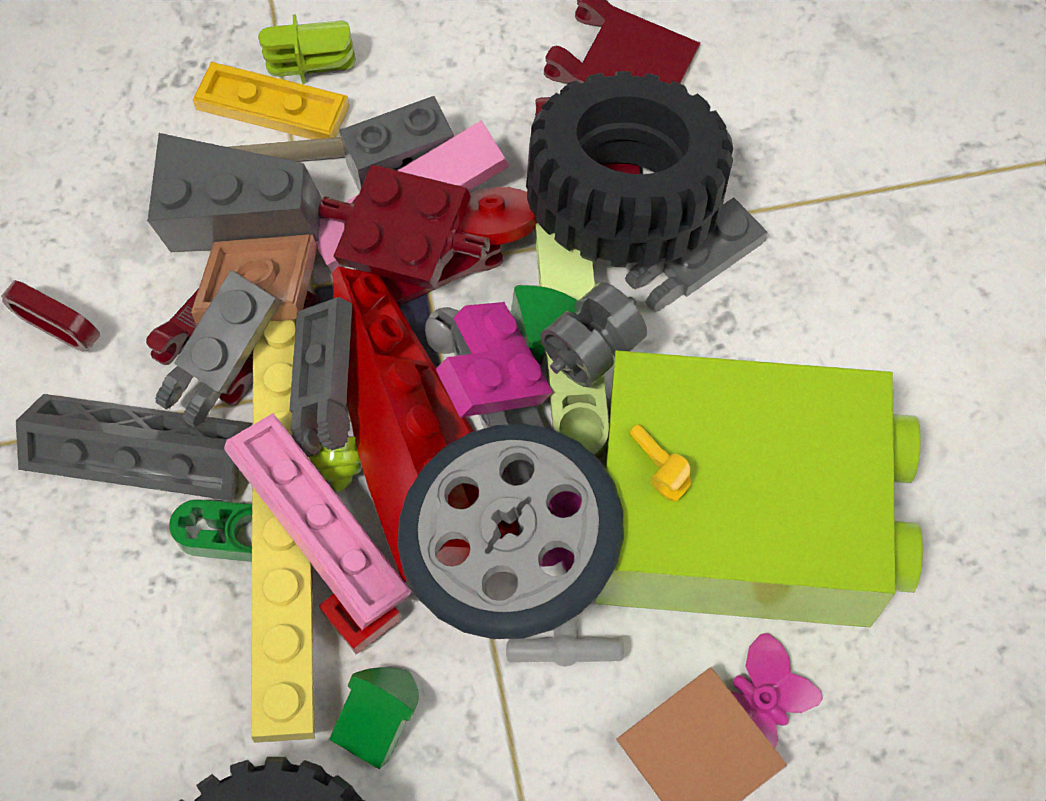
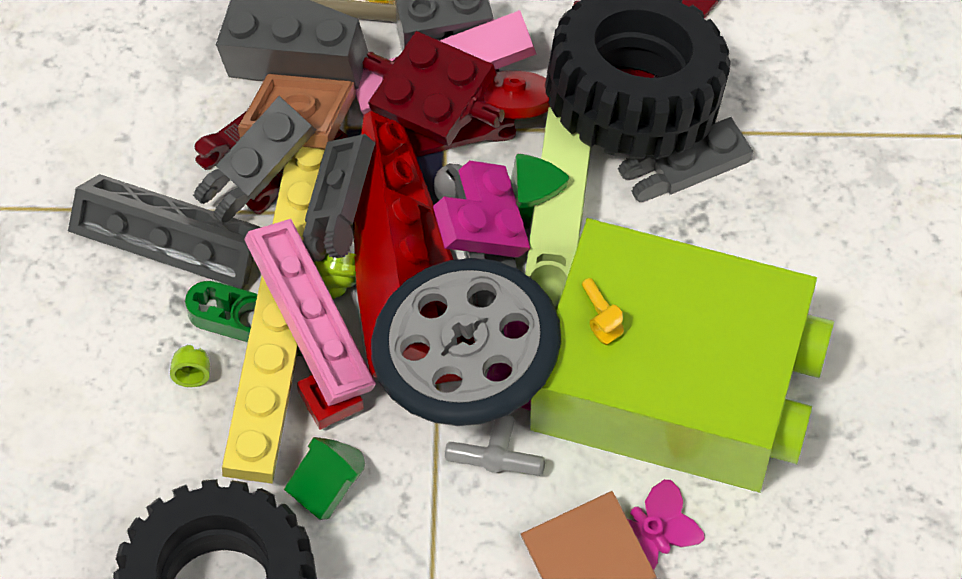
camera: 10 degrees right, 5 degrees down
dark red tile [1,280,100,352] -> none
dark grey wheel [541,282,647,387] -> none
none -> lime hinge [170,345,210,387]

